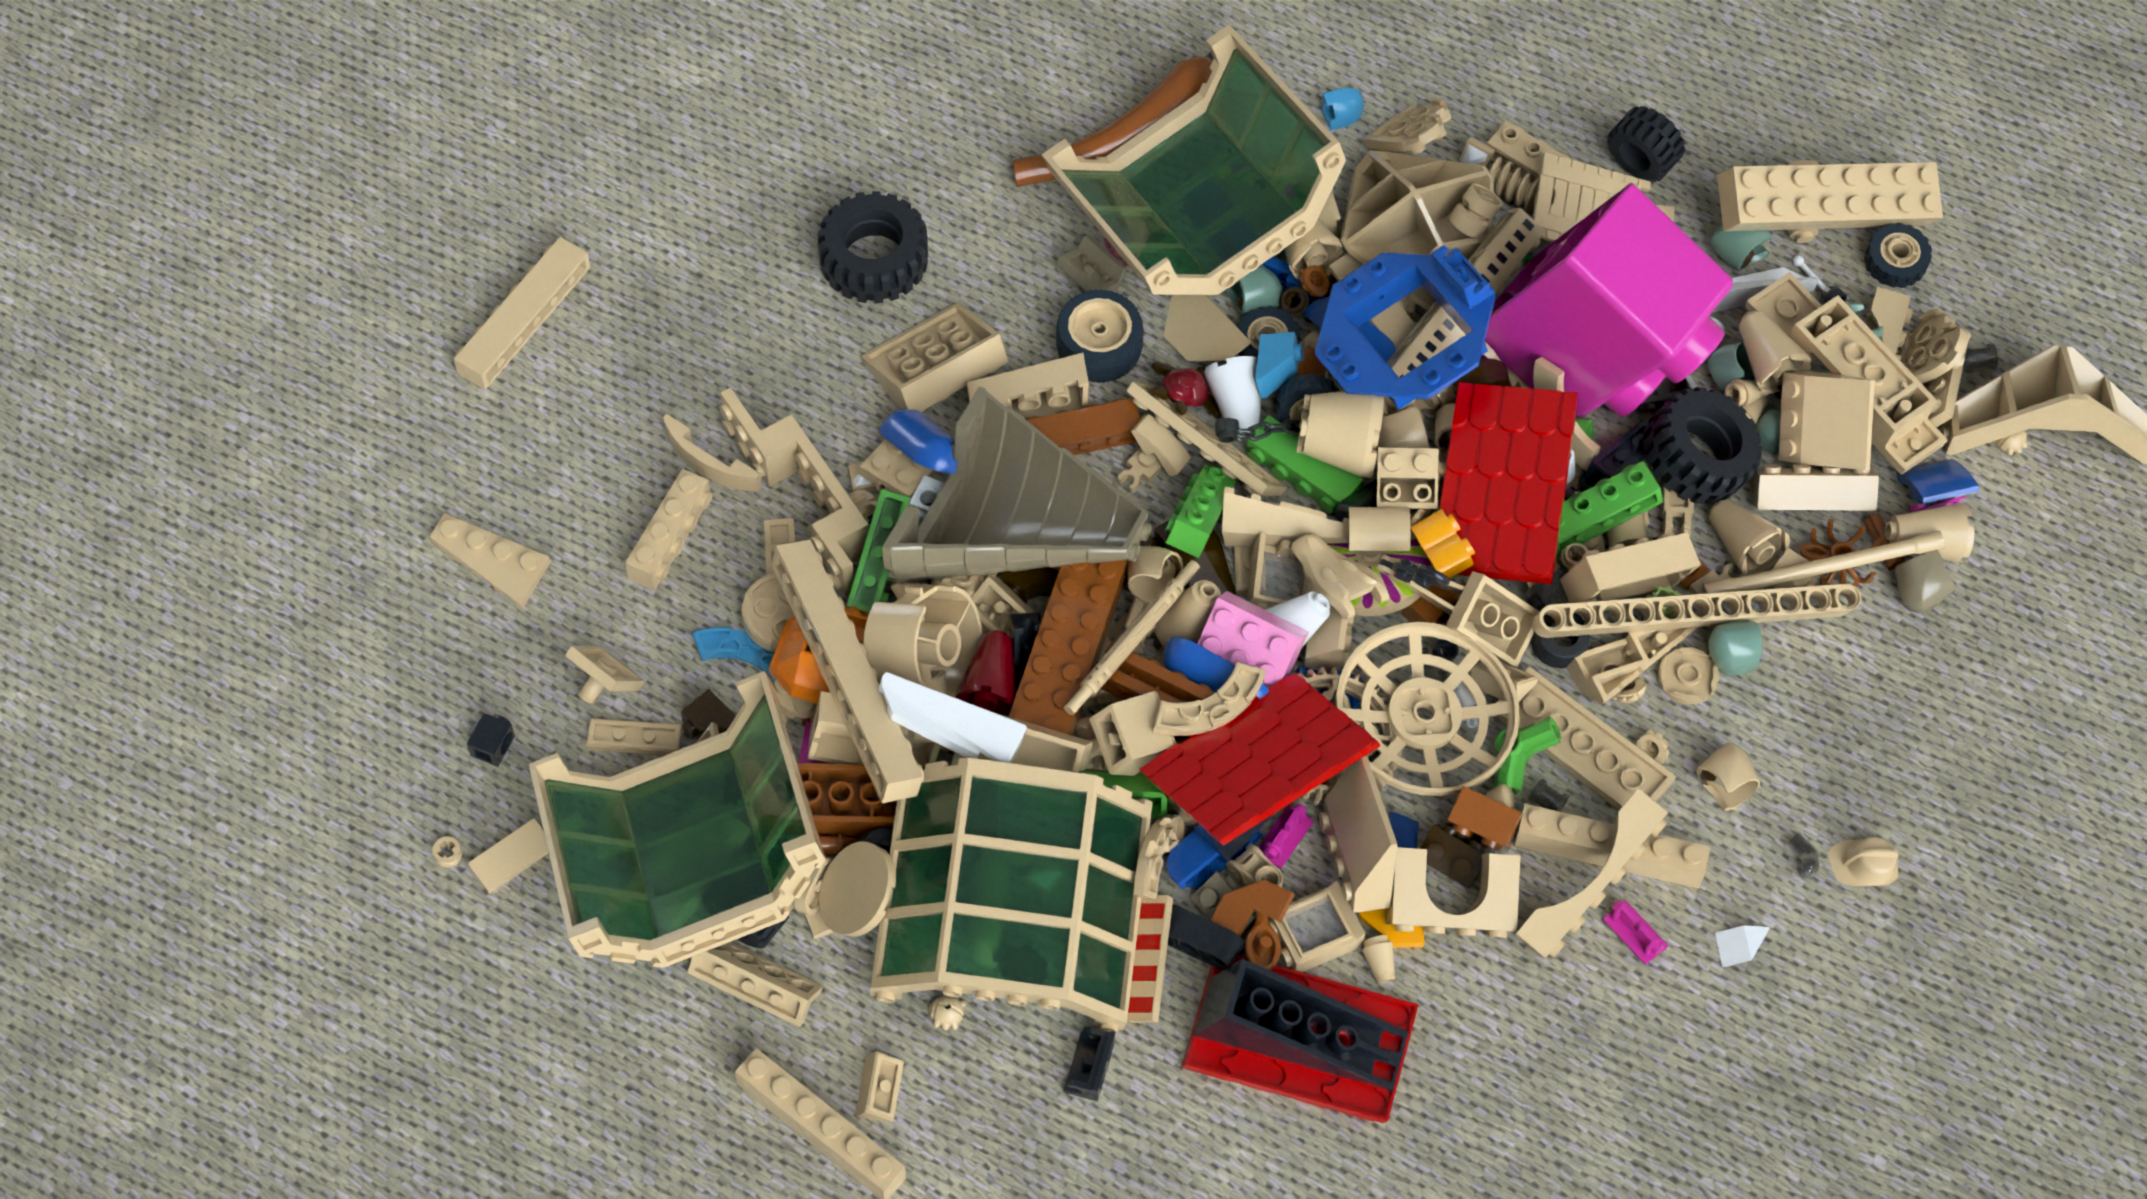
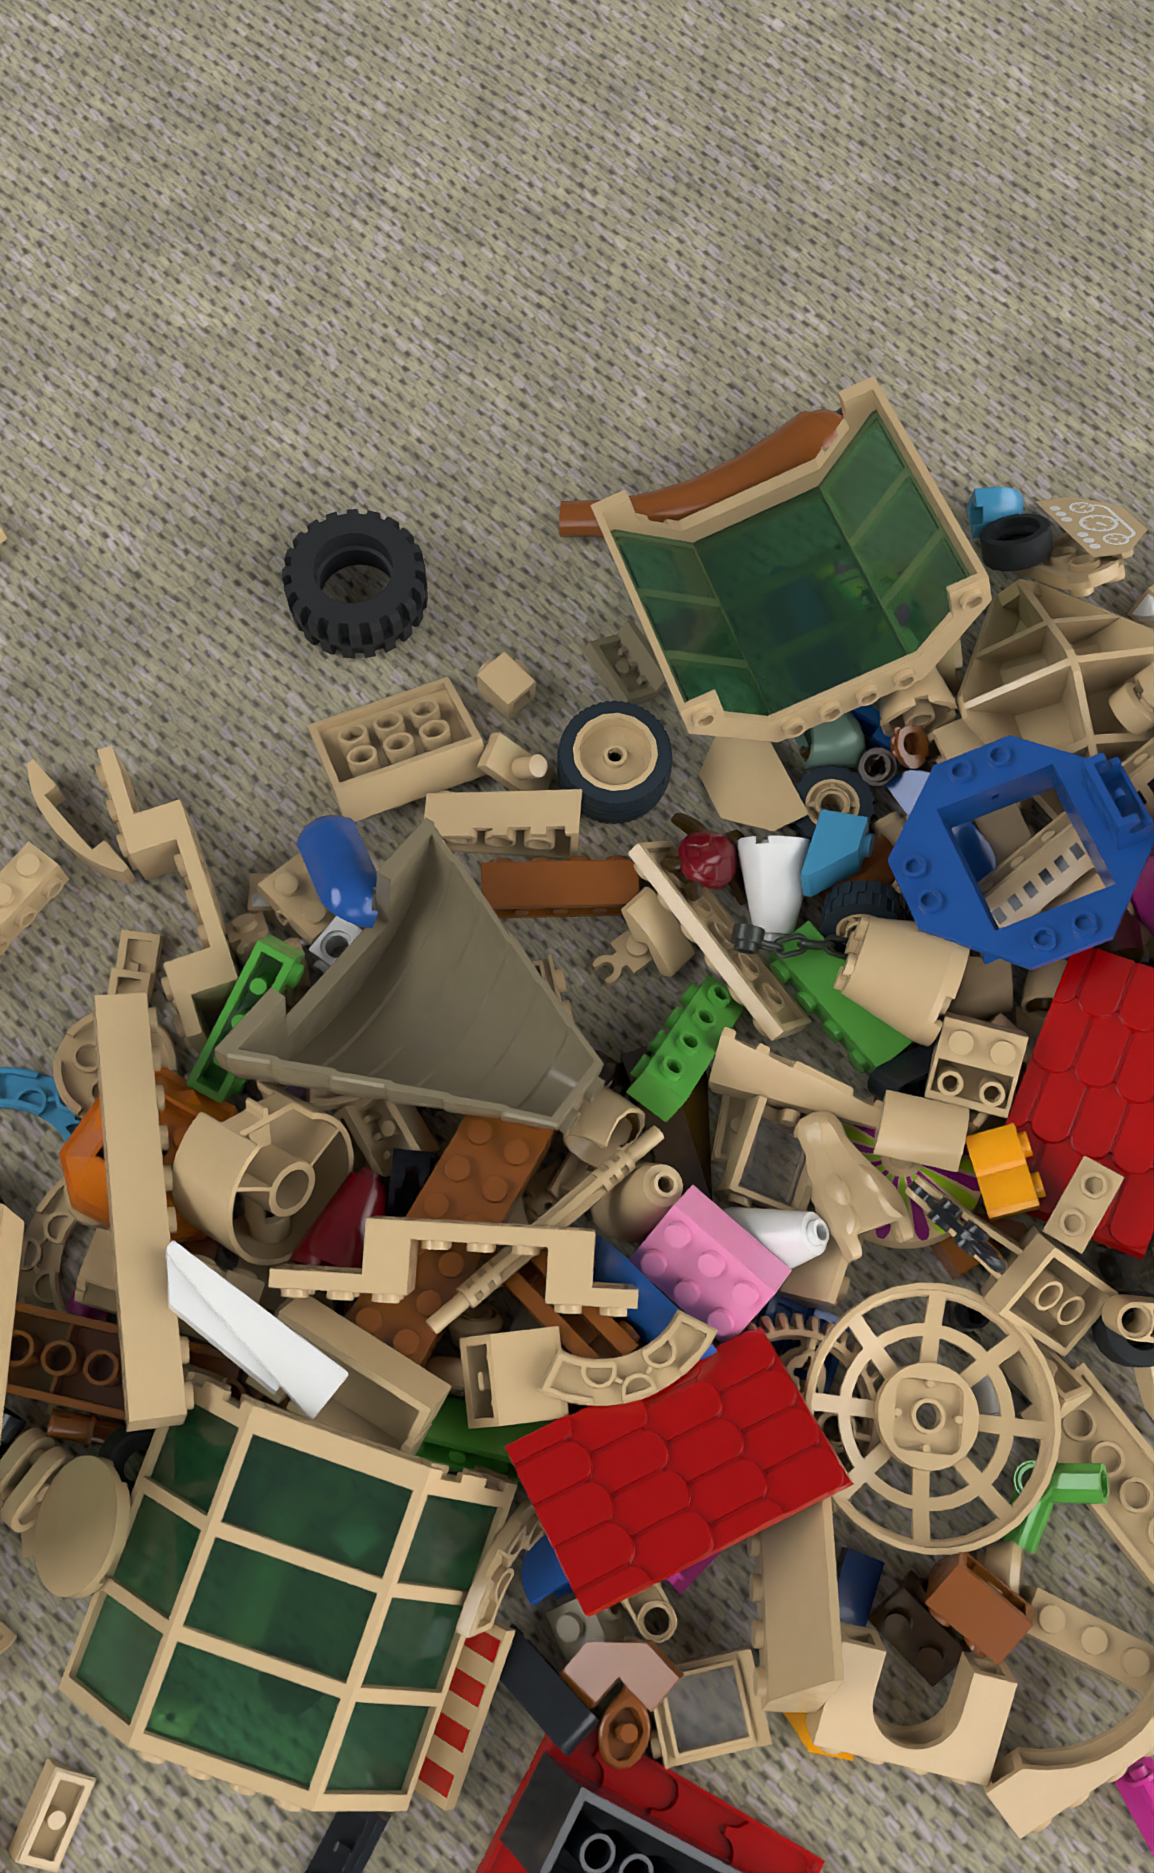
camera: 10 degrees right, 10 degrees up
tan cone [1362,935,1396,984] -> none
clear smoke bush [1528,778,1569,812] -> none
none -> tan bracket [269,1216,638,1317]
none -> tan brick [477,652,536,720]
none -> tan tile [477,732,555,791]
none -> black tyre [979,513,1053,572]
none -> tan sticker [1035,496,1148,558]
none -> tan brick [1042,1156,1124,1254]

